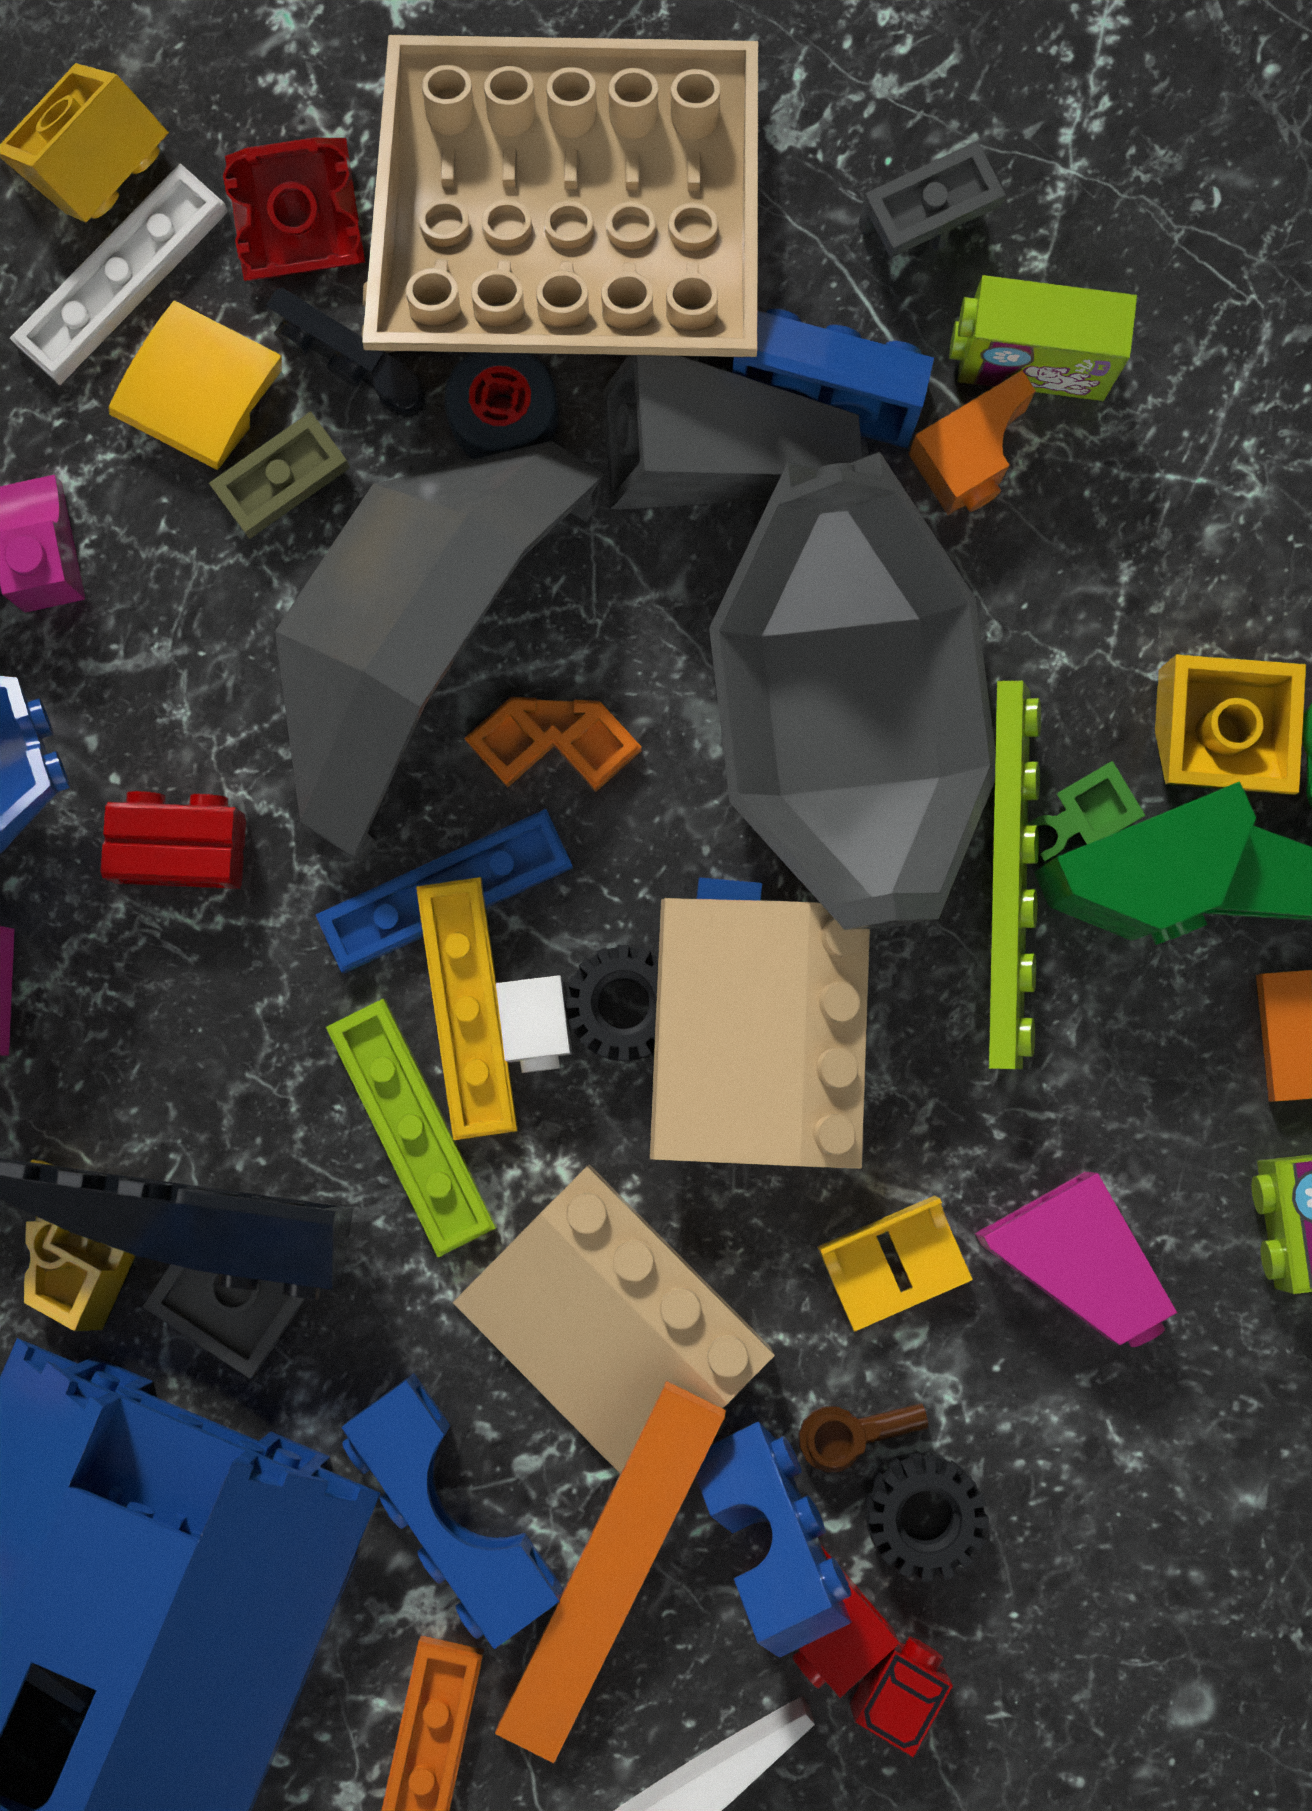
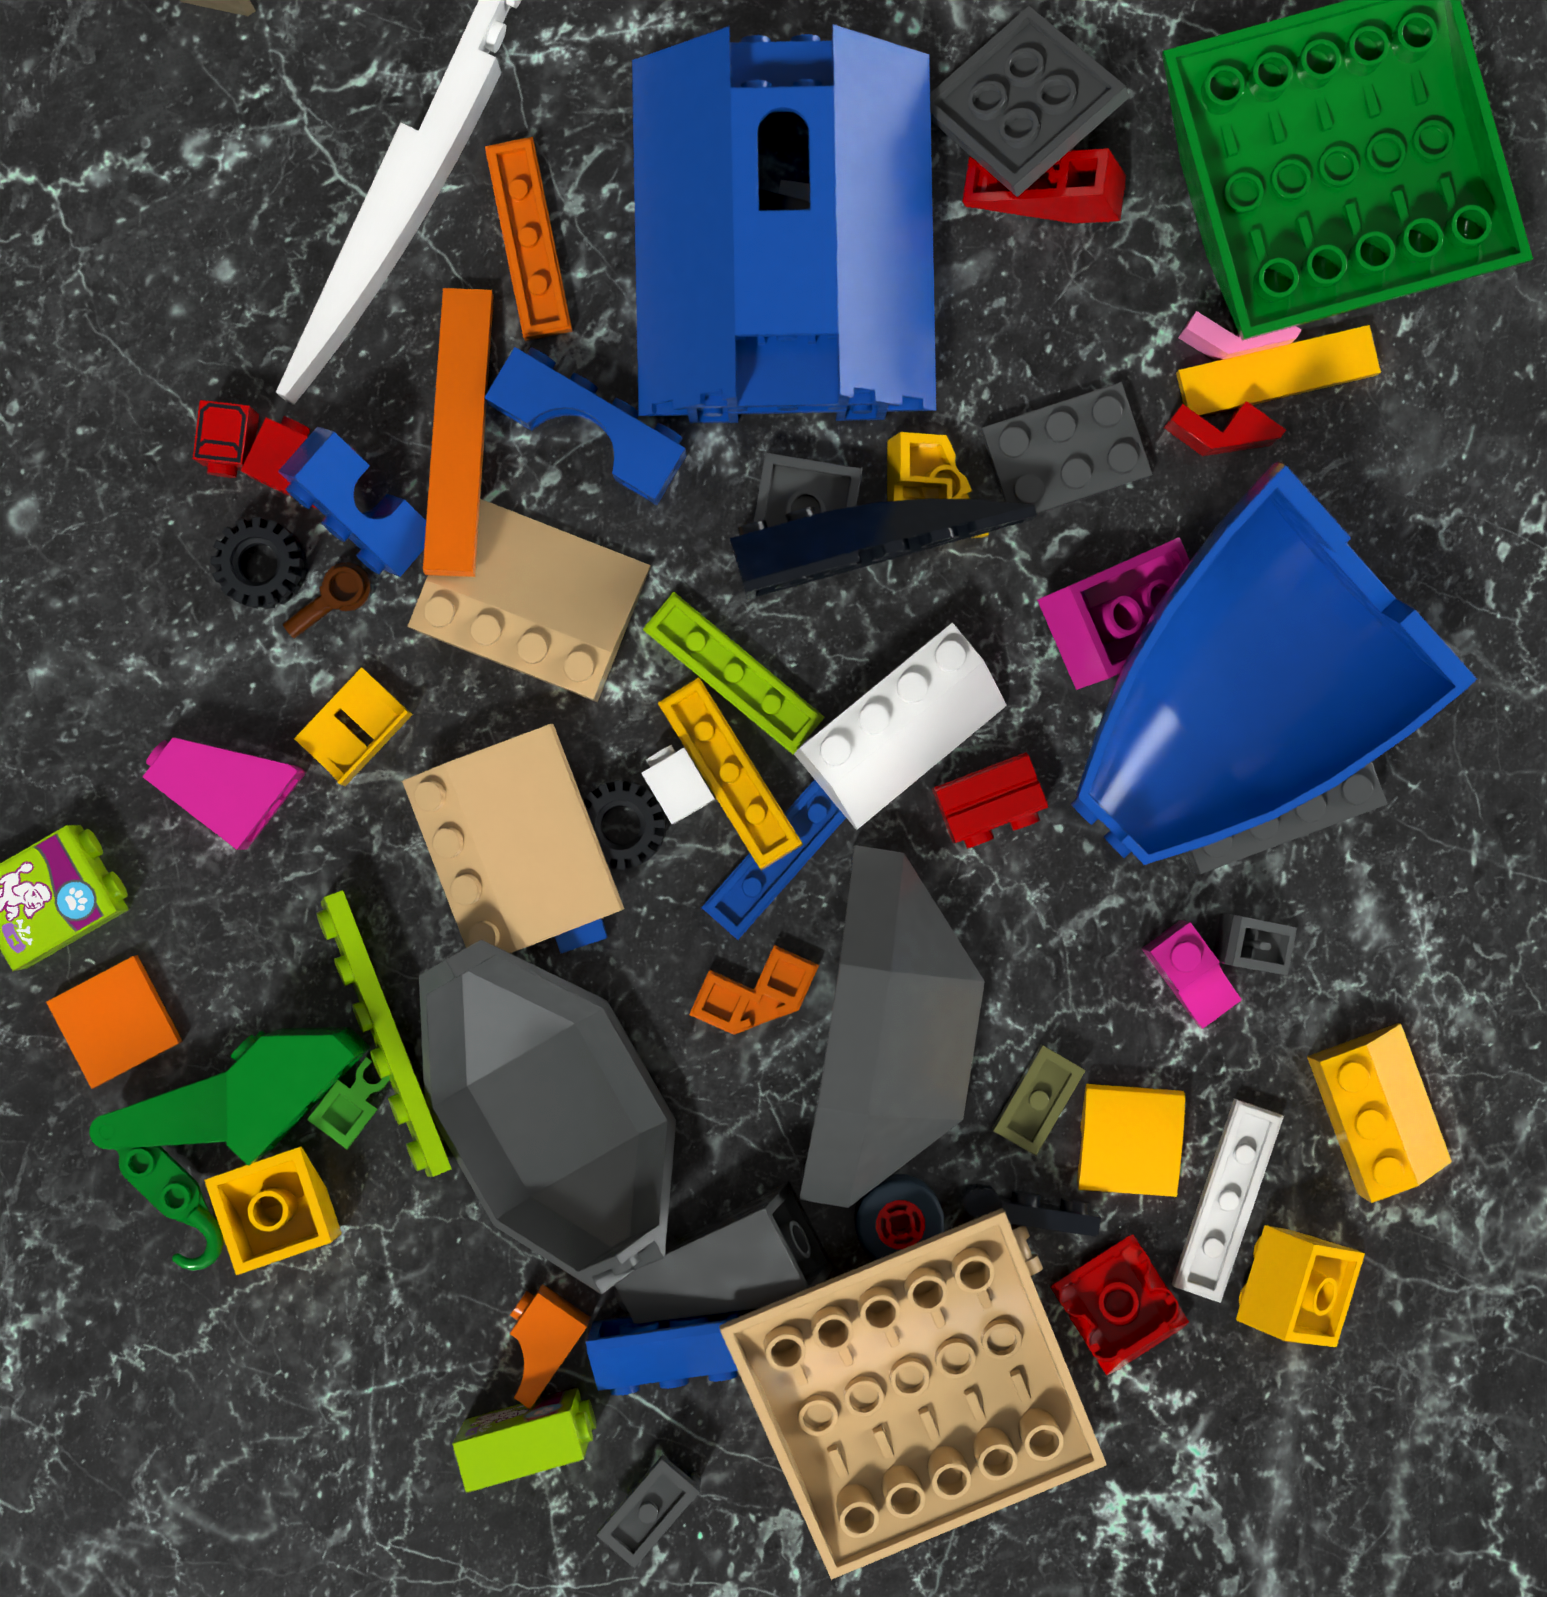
camera: 155 degrees right, 5 degrees up
none -> white slope [794,622,1007,830]

